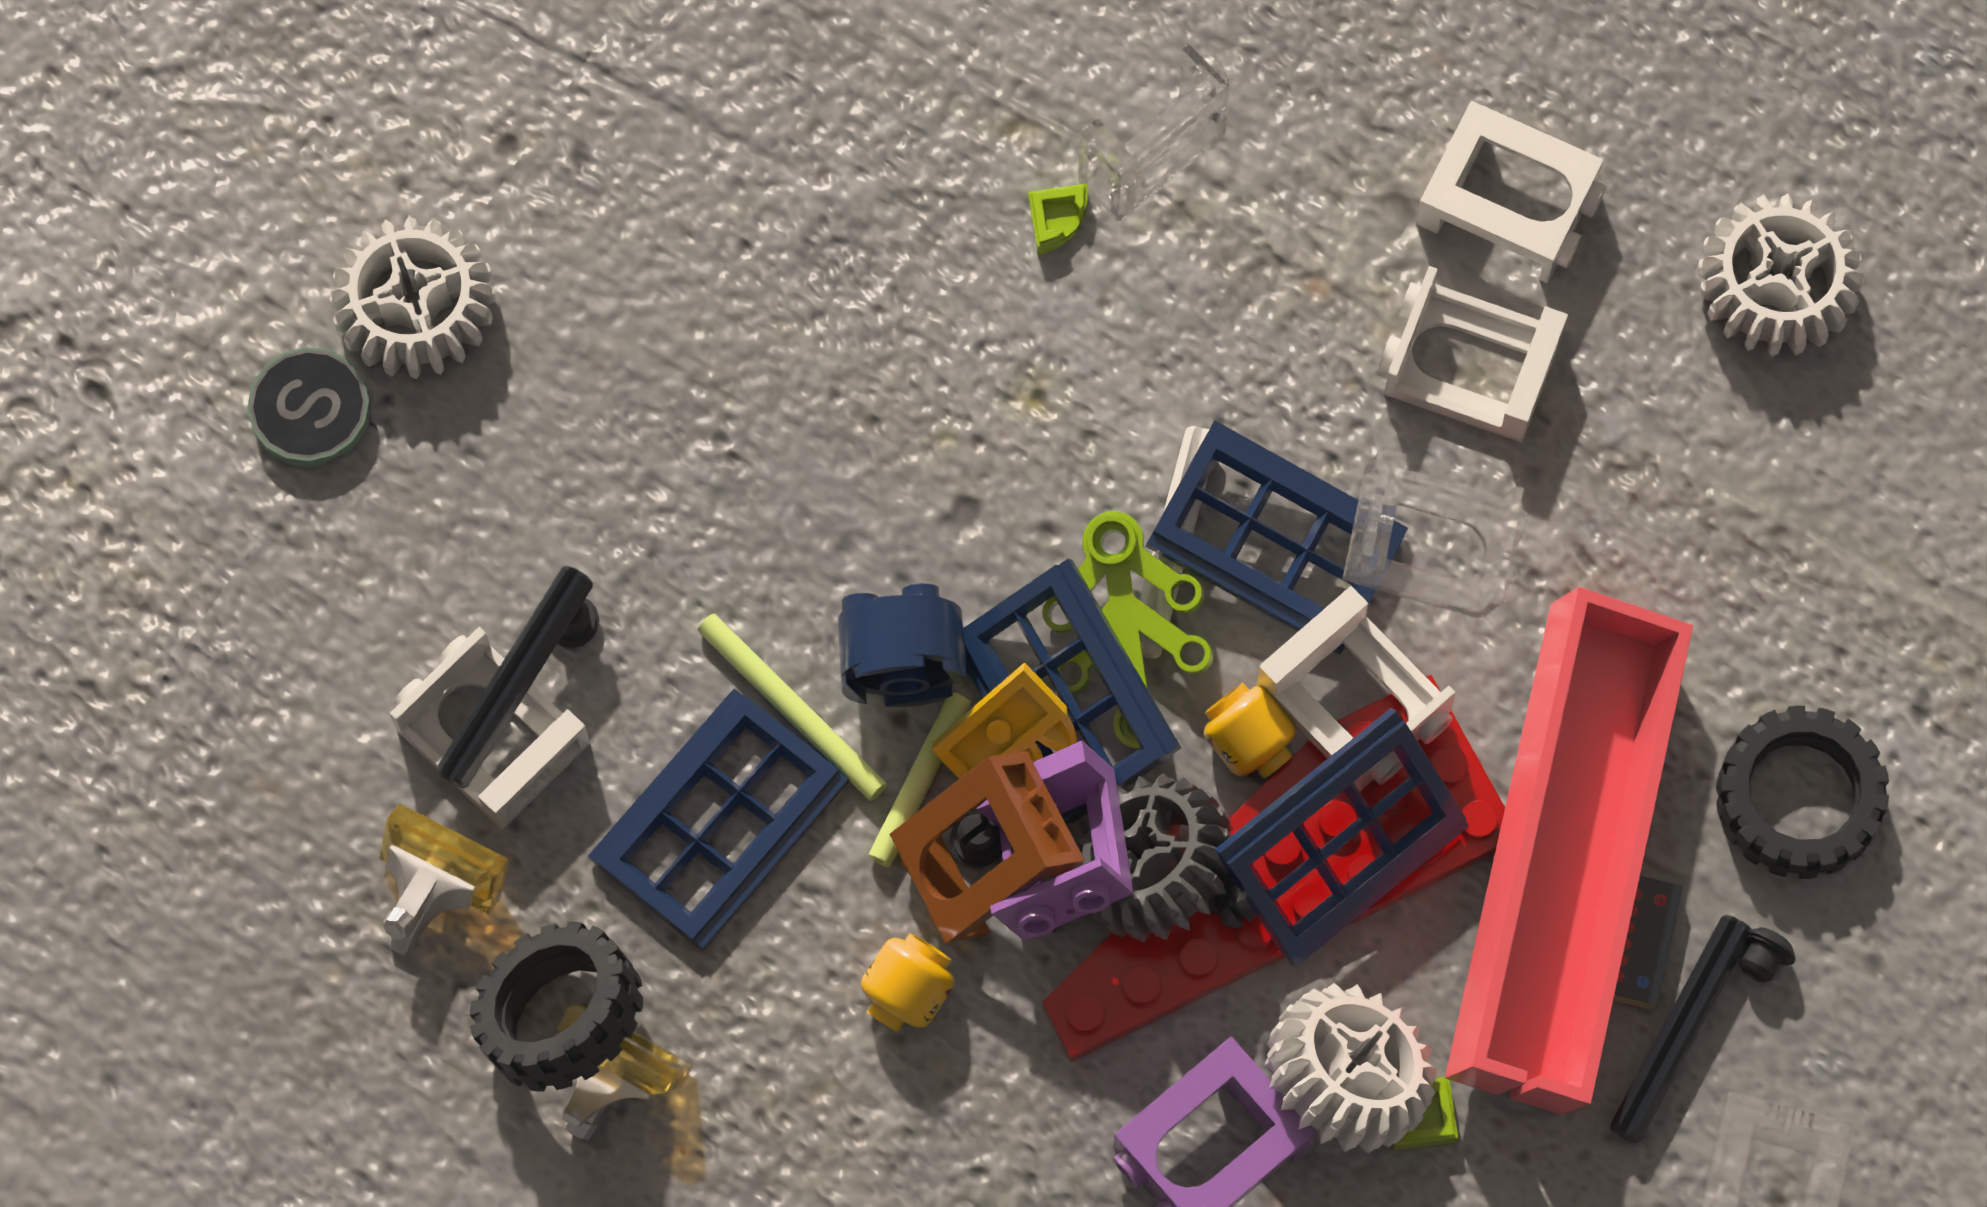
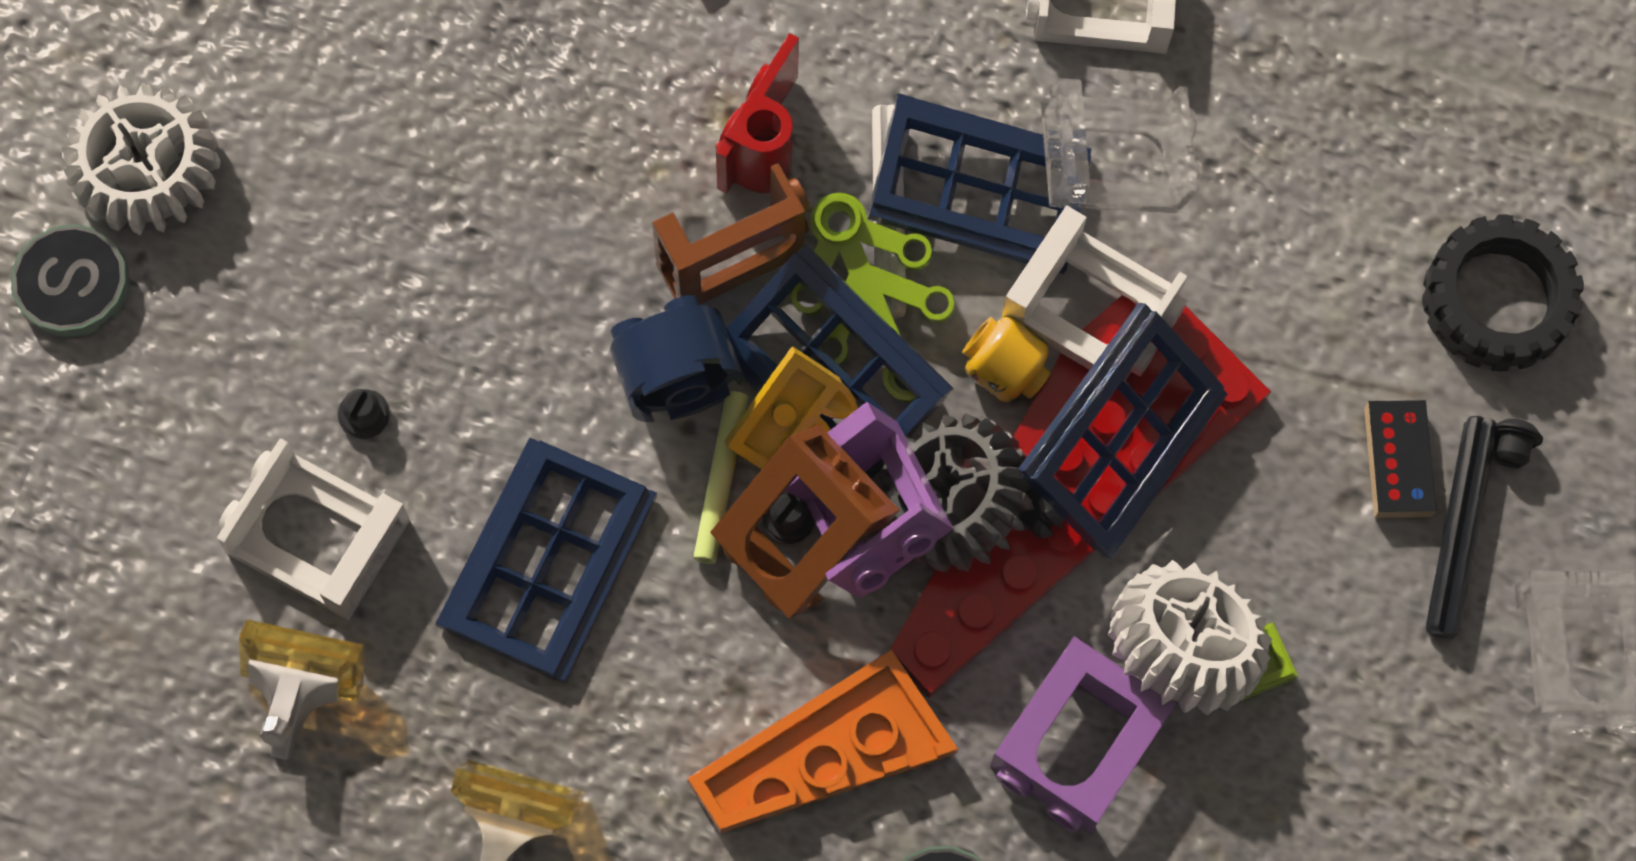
camera: 20 degrees left, 0 degrees up
black axle [437,565,593,788] -> none
black tyre [470,922,643,1092] -> none
yellowish green bar [697,614,887,801] -> none
yellow head [860,933,955,1032] -> none
coral piece [1445,587,1693,1115] -> none
none -> dark orange panel [652,163,810,304]
none -> orange wing [687,649,958,834]
none -> red piece [715,33,799,194]

